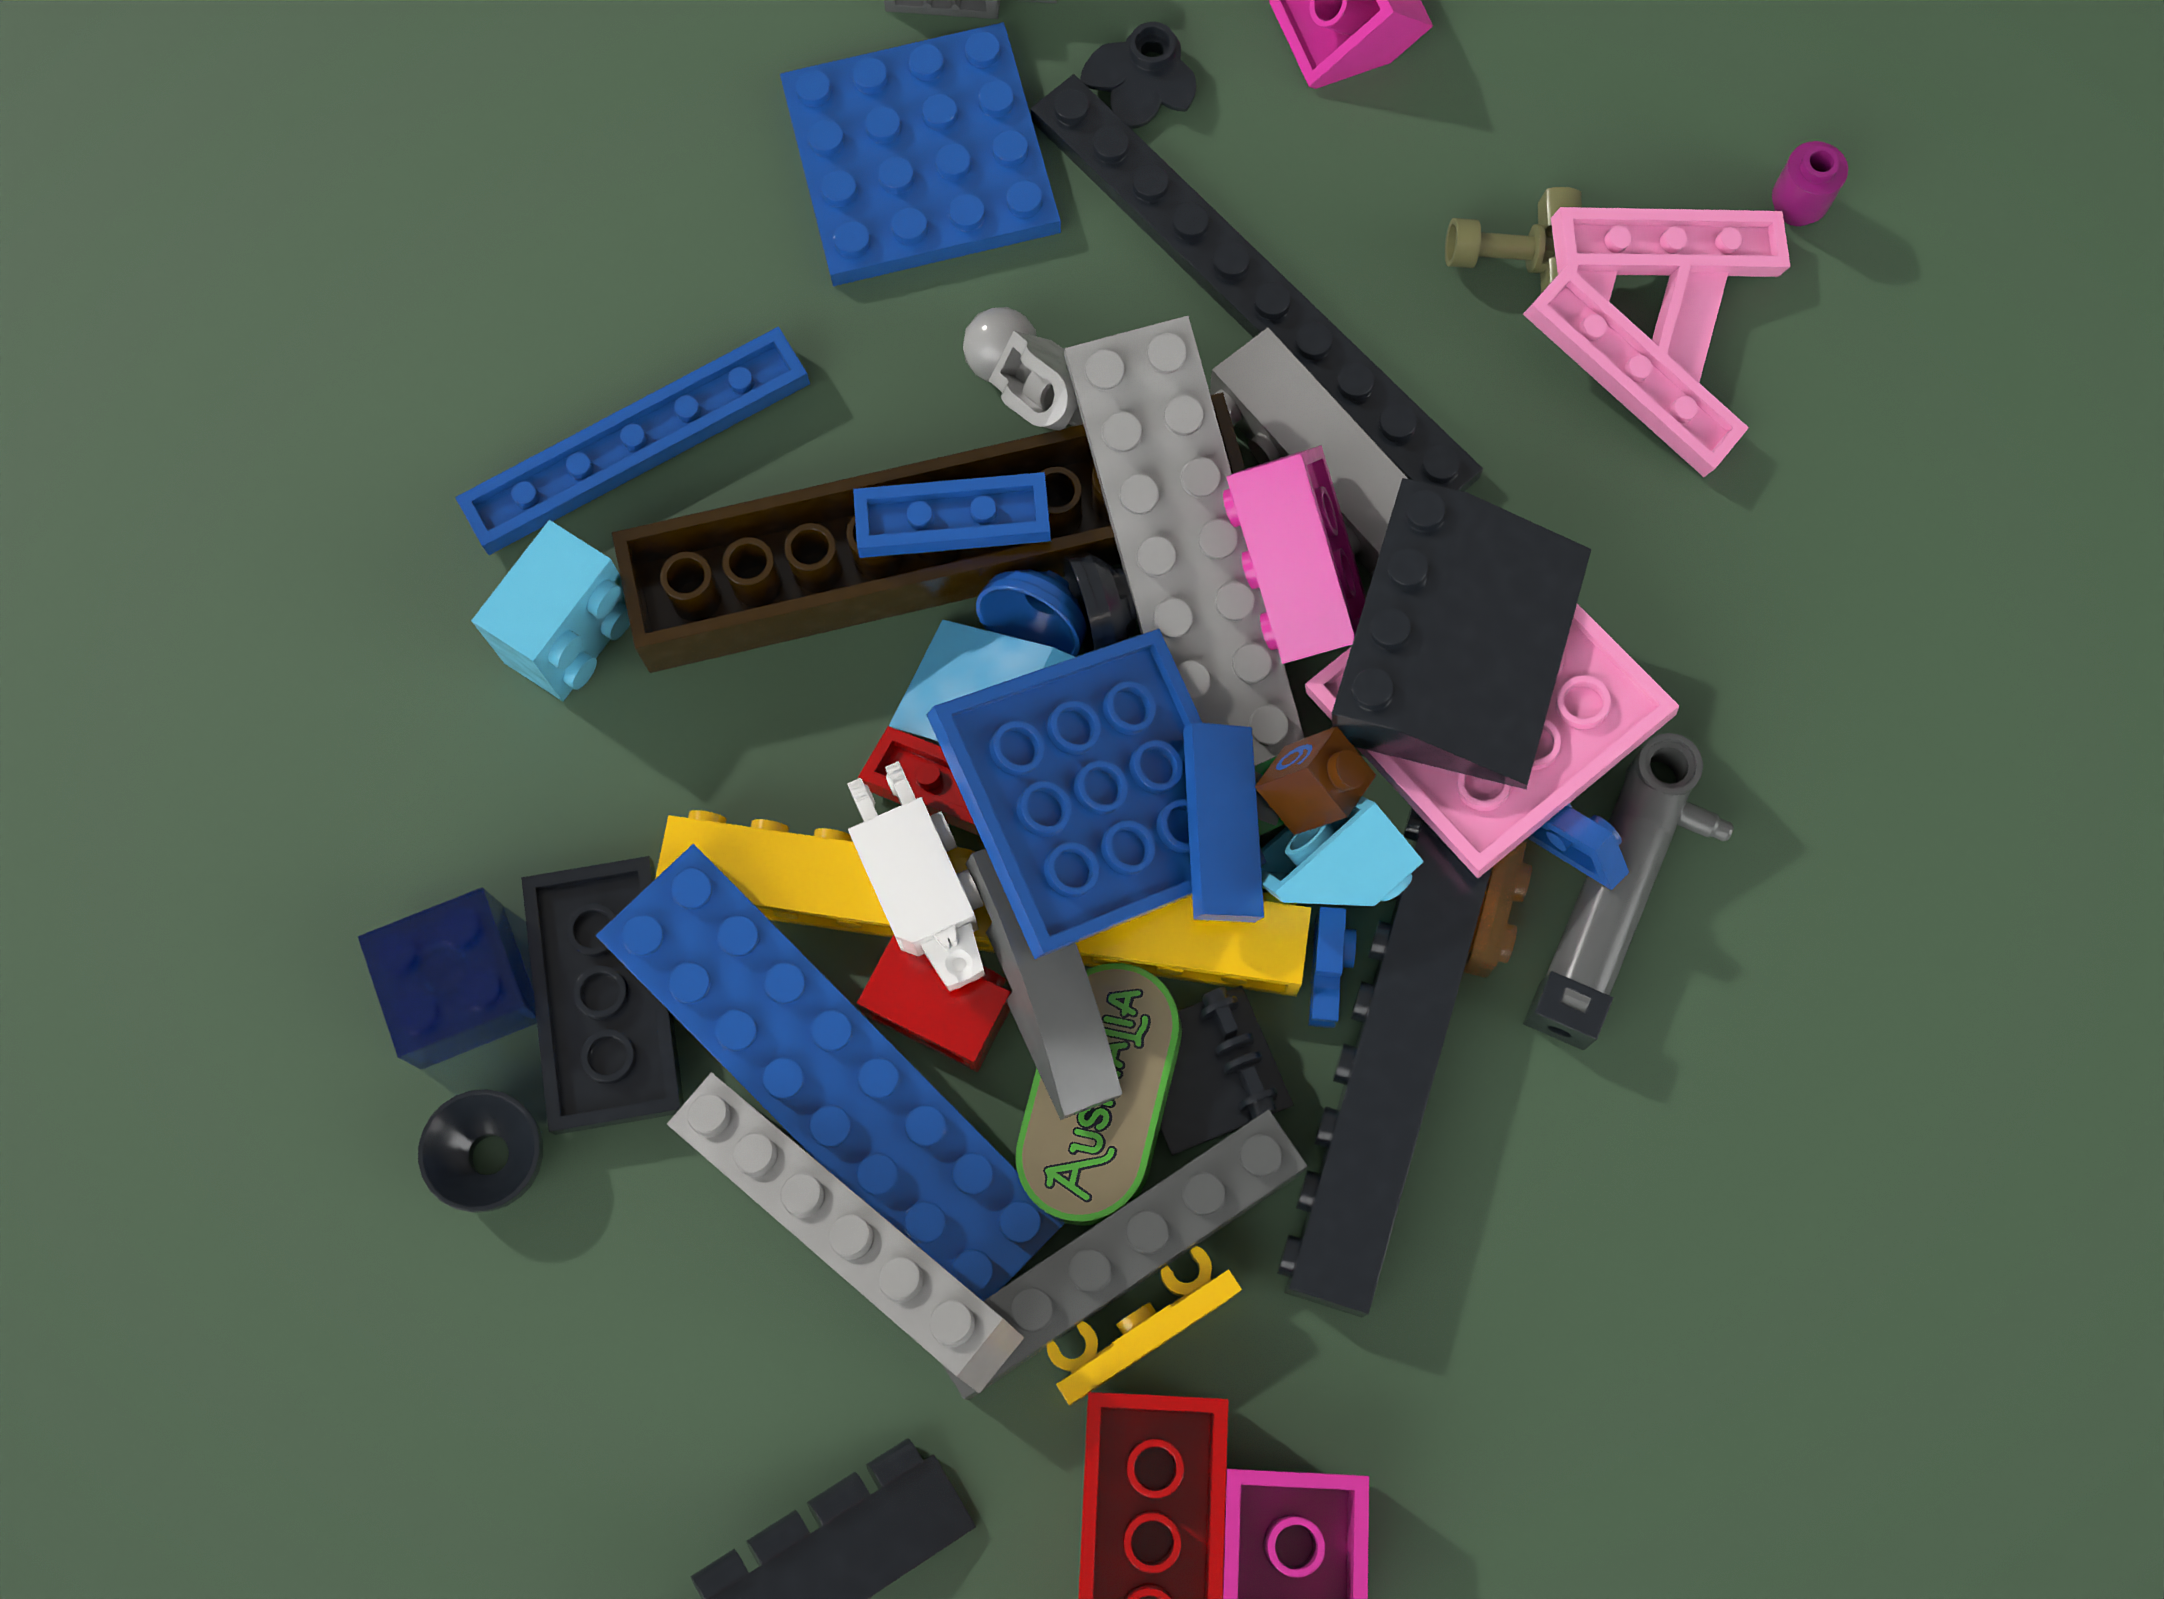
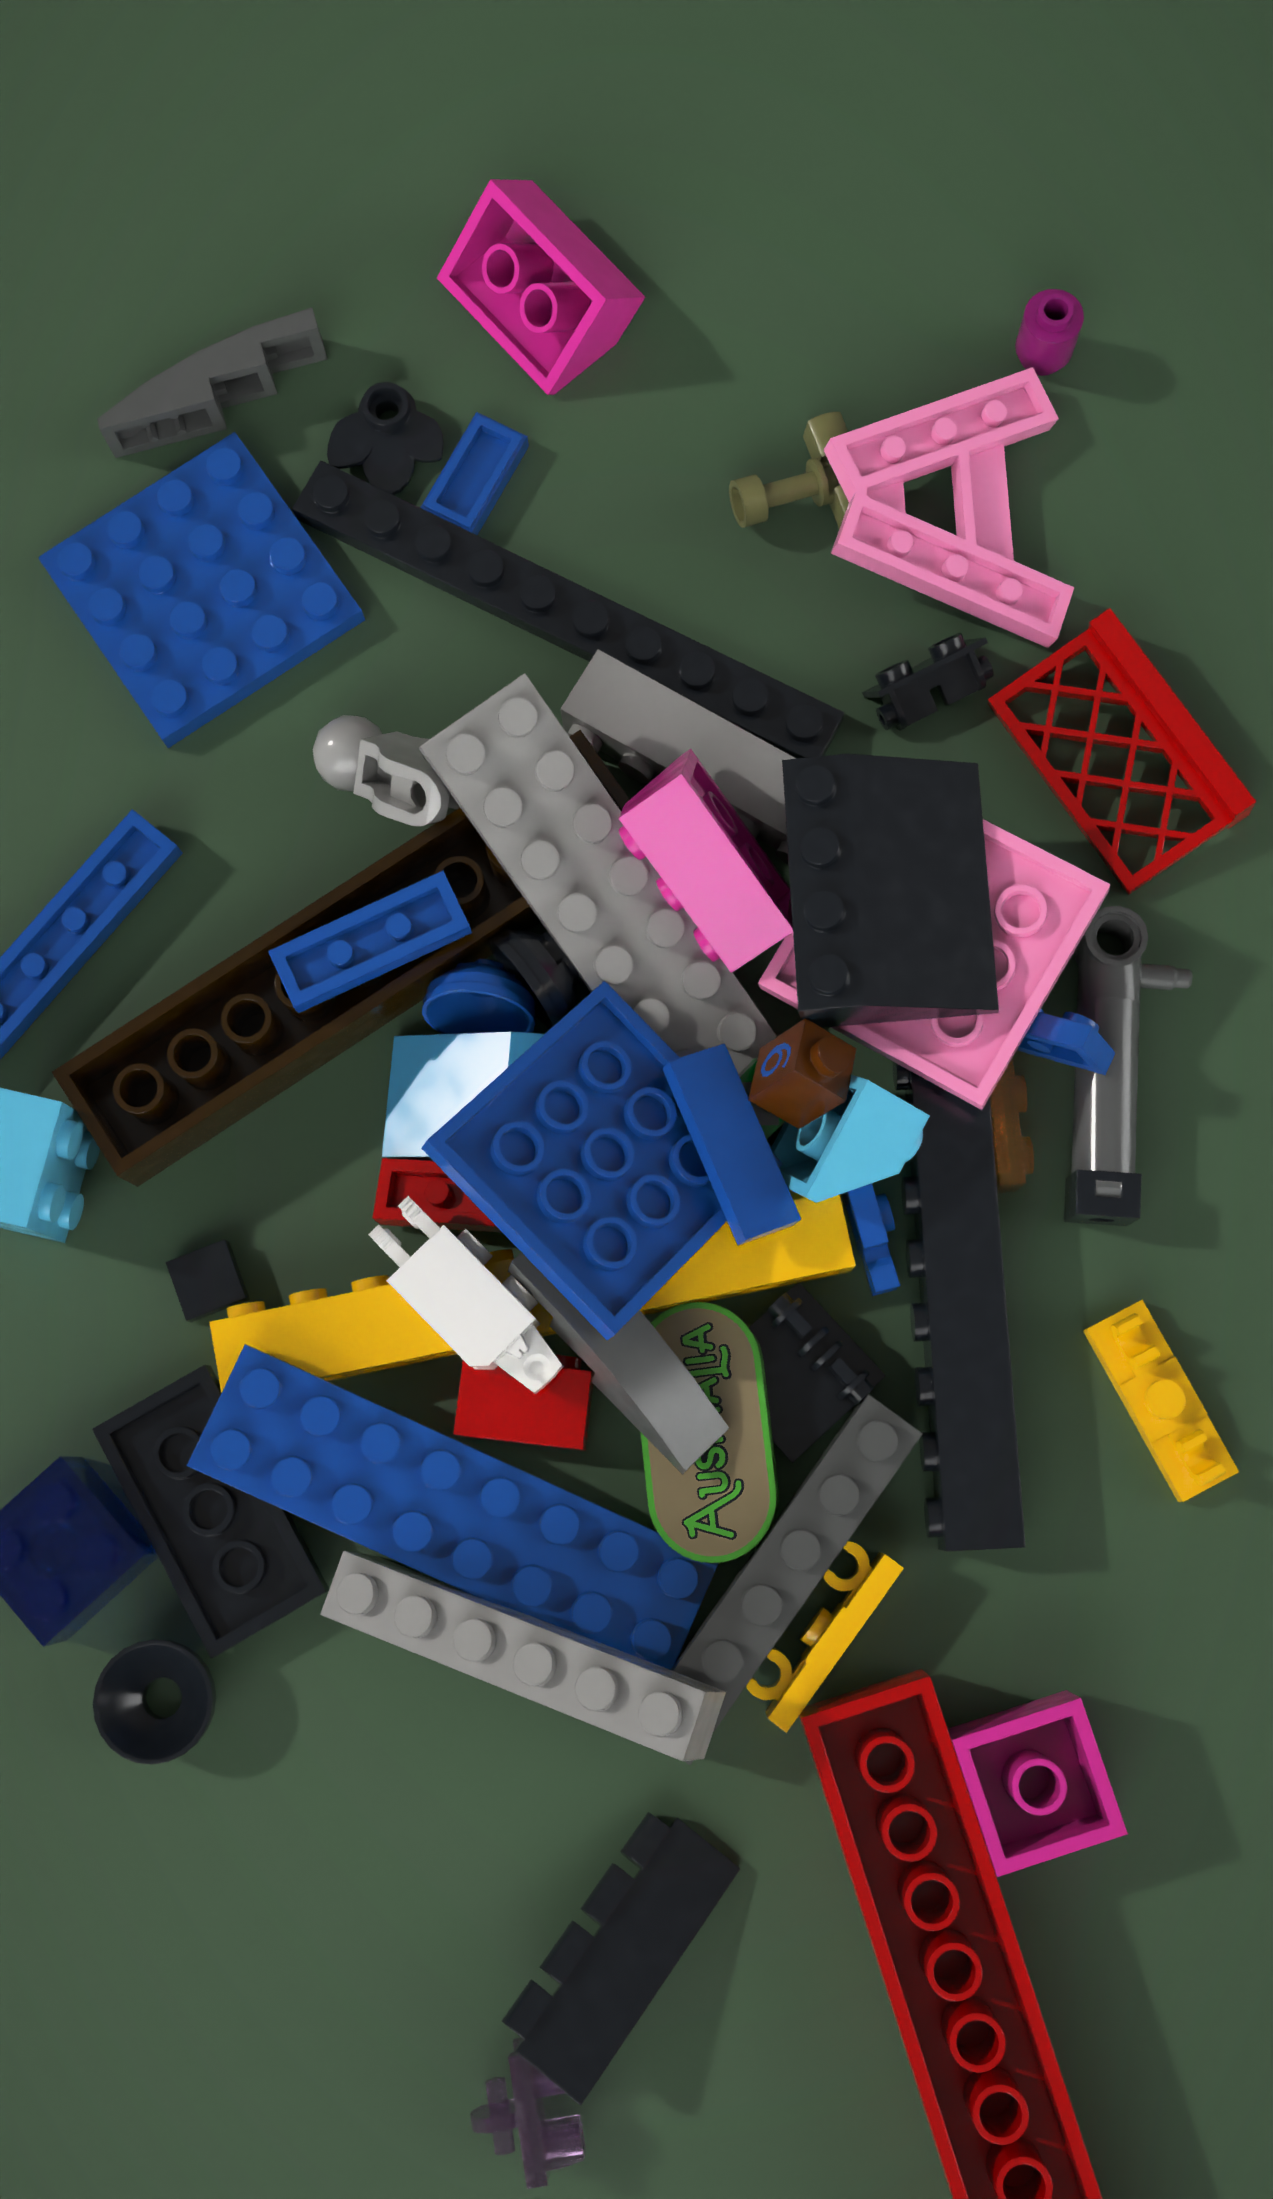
camera: 15 degrees left, 5 degrees up
none -> black tile [166,1239,250,1323]
none -> blue tile [420,412,529,535]
none -> black hinge [862,633,994,731]
none -> red fence [988,608,1256,895]
none -> yellow plate [1083,1299,1239,1502]

